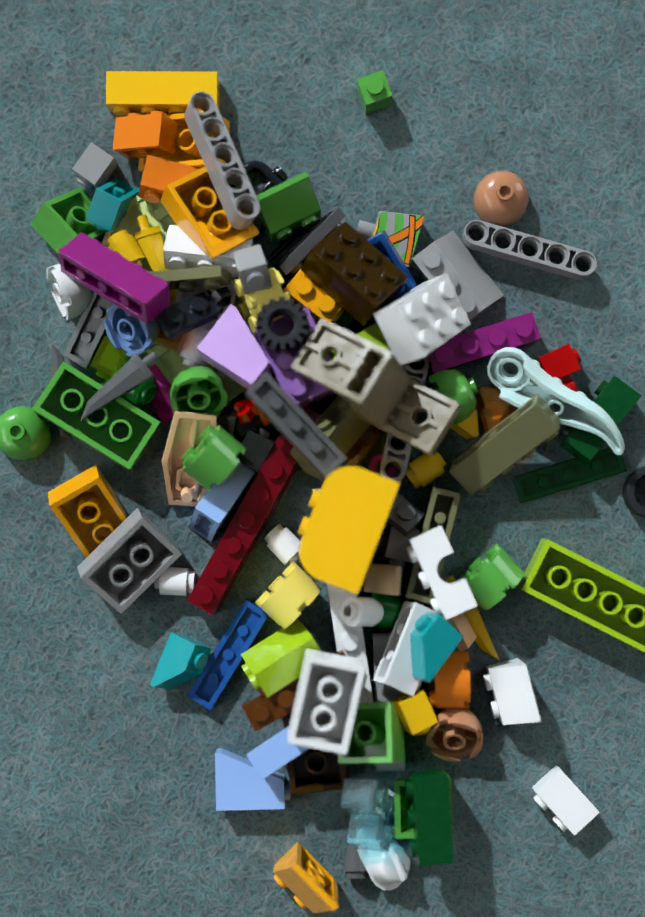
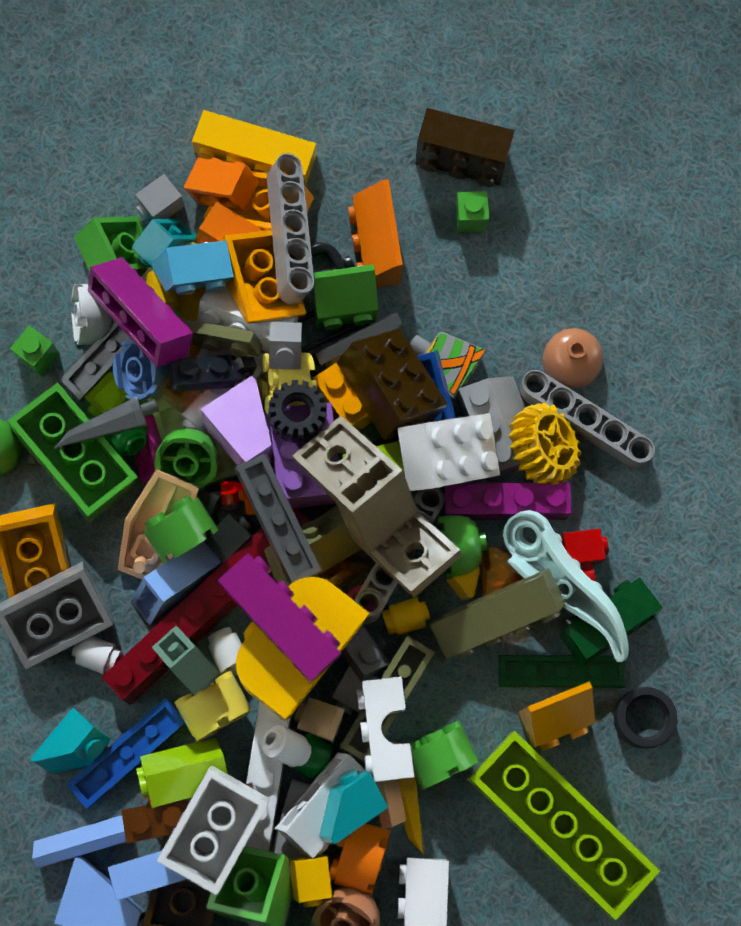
camera: 10 degrees right, 10 degrees down
none -> bright green brick [10,325,59,376]
none -> light blue tile [32,815,126,868]
none -> medium azure slope [152,240,234,295]
none -> sand green brick [152,626,219,695]
none -> magenta brick [218,553,341,683]
none -> orange slope [348,179,403,288]
none -> dark brown brick [415,108,515,187]
none -> yellow gear [508,402,582,485]
none -> light orange slope [518,681,595,751]

